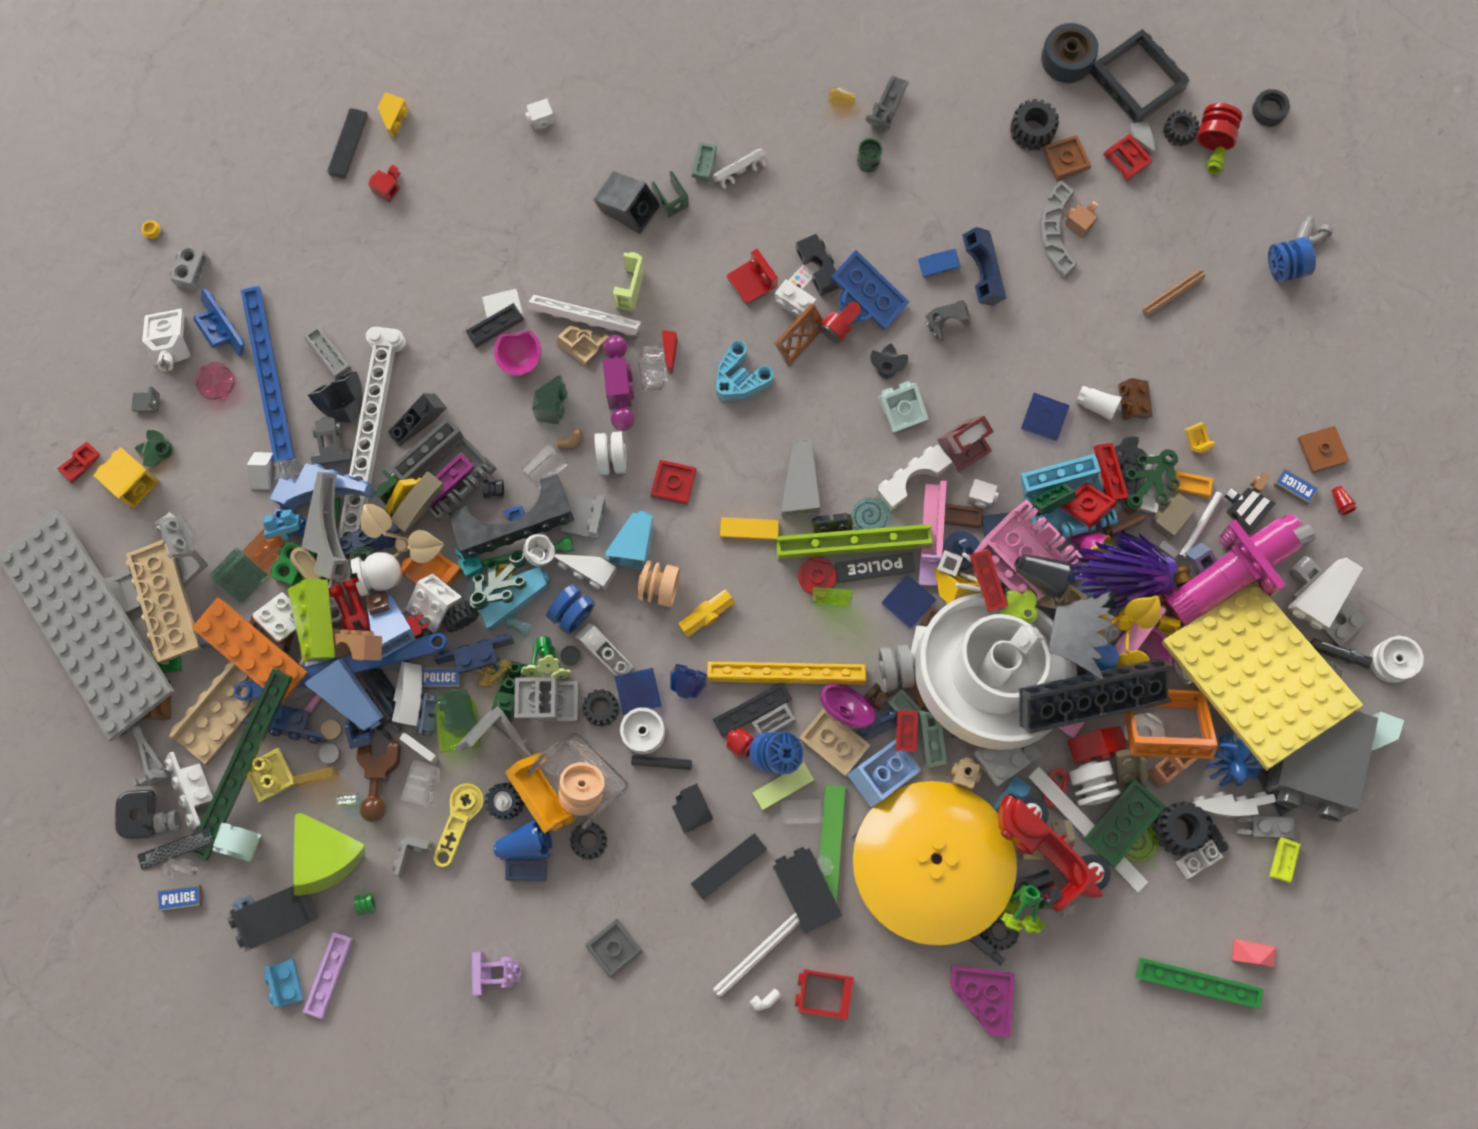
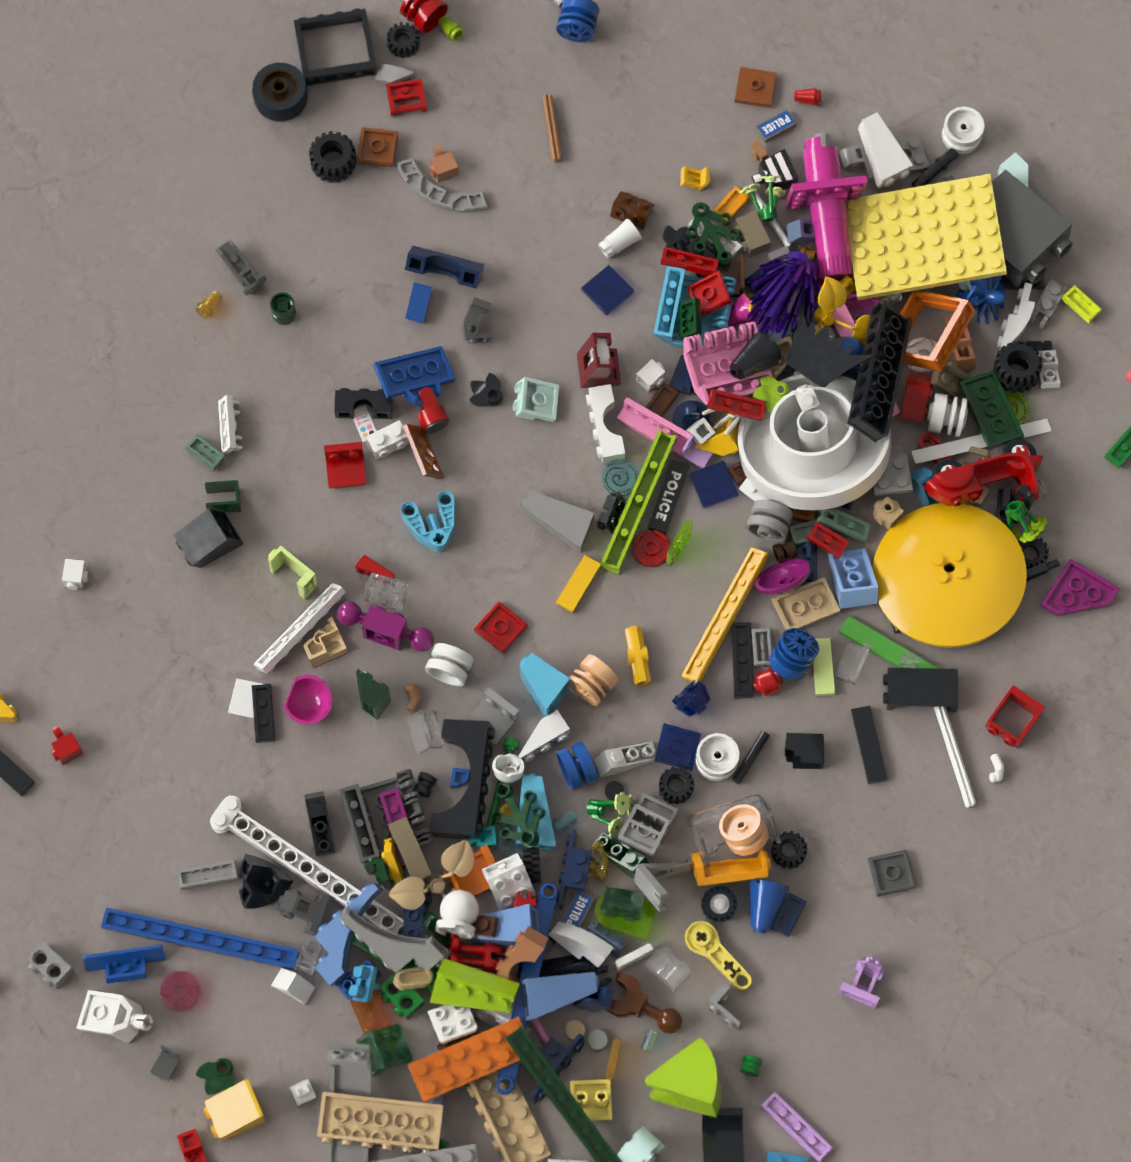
camera: 65 degrees left, 5 degrees down
none -> plant [740,174,786,222]

